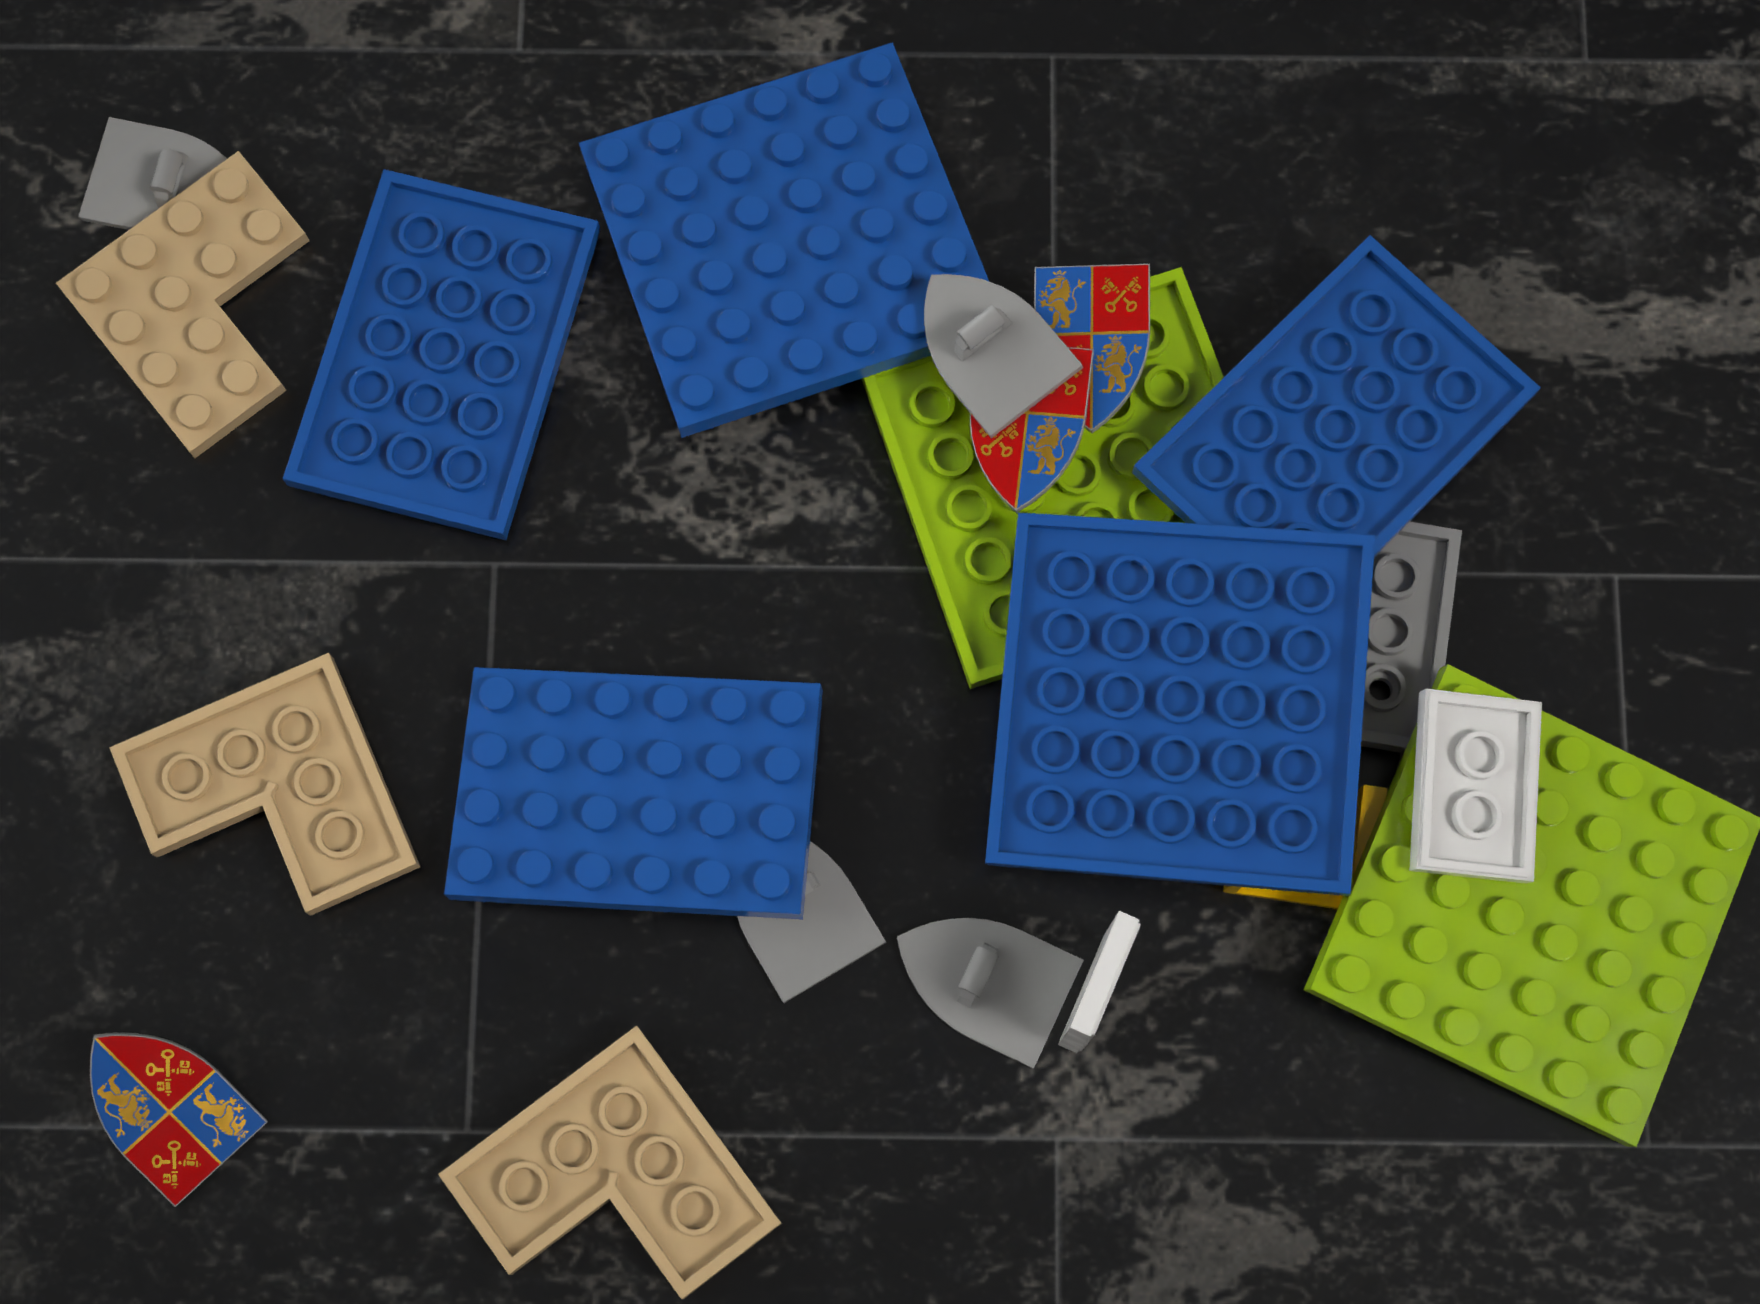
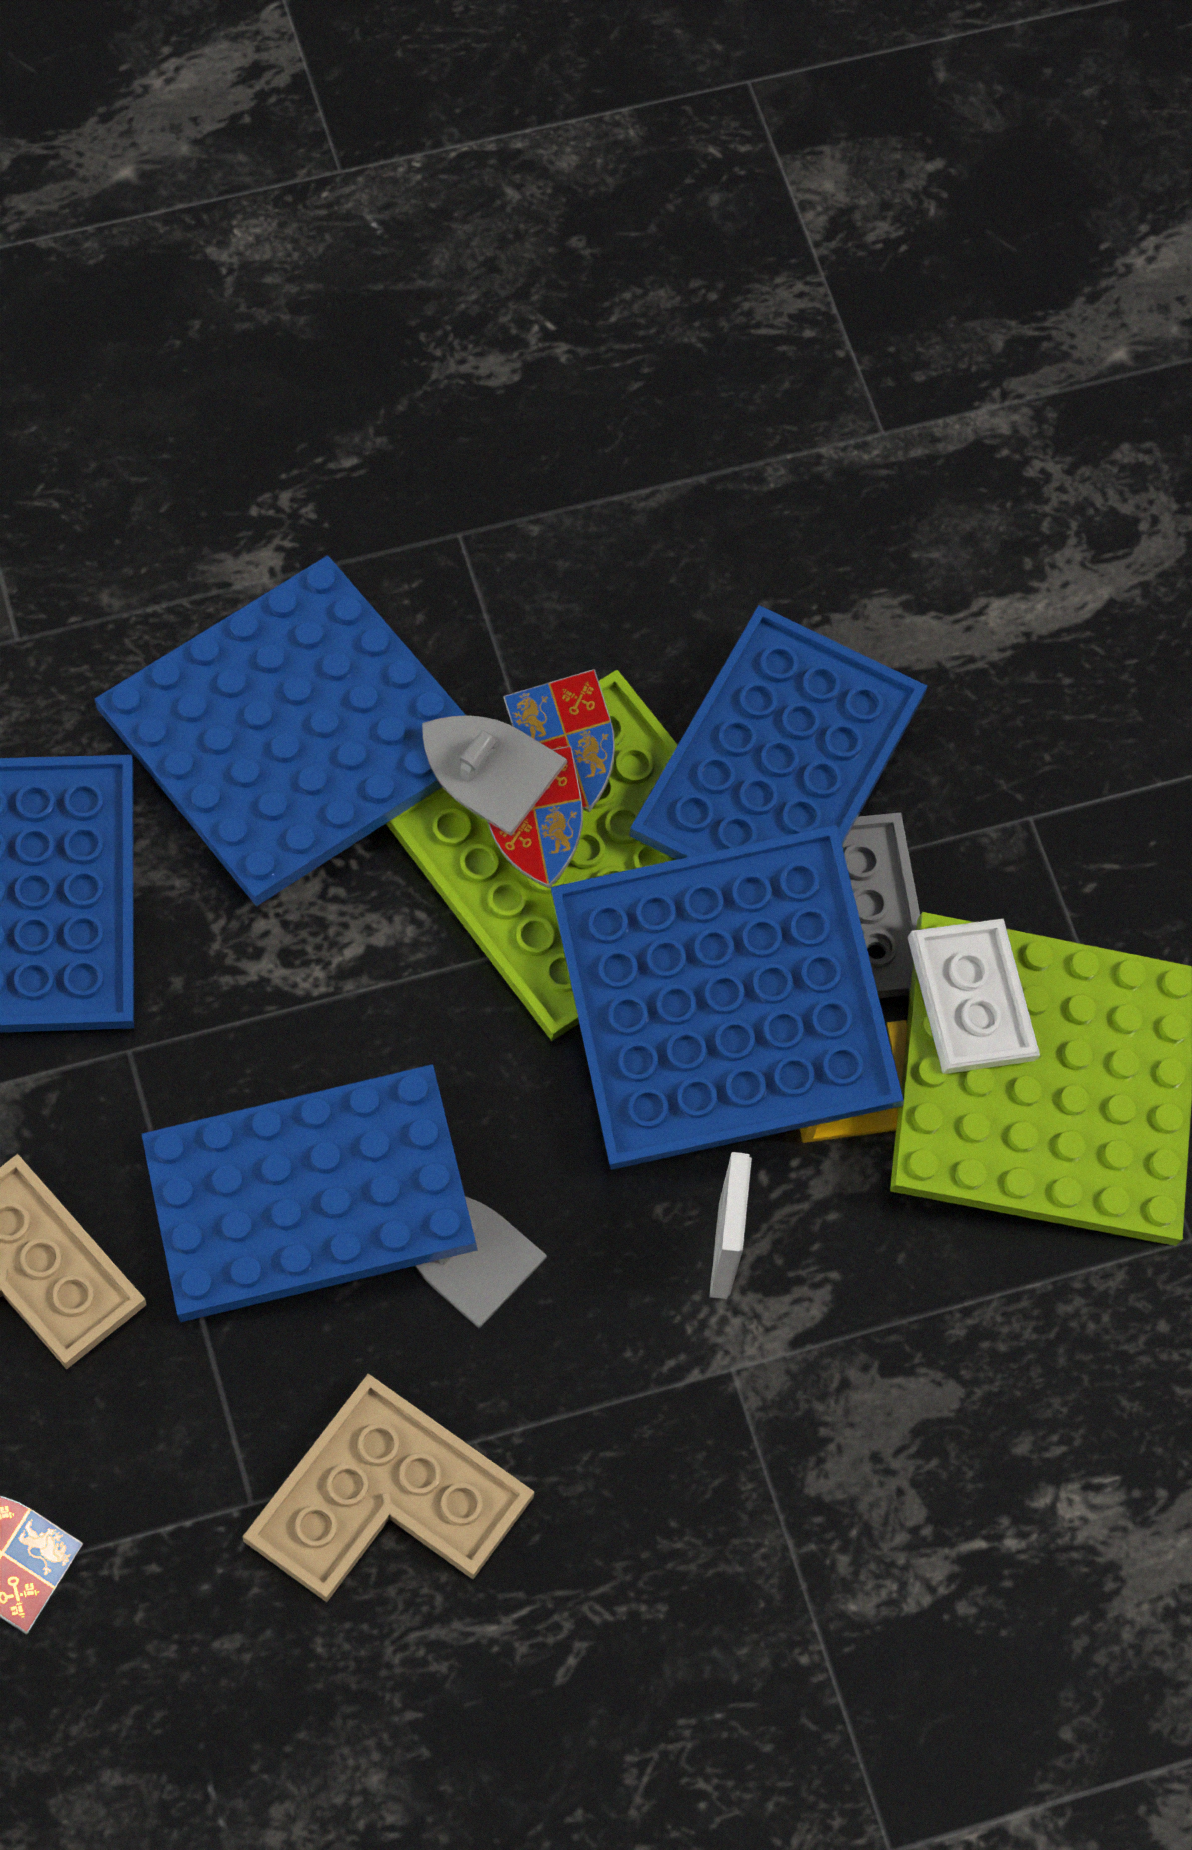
camera: 25 degrees left, 10 degrees down
light grey shield [897,918,1083,1069] -> none

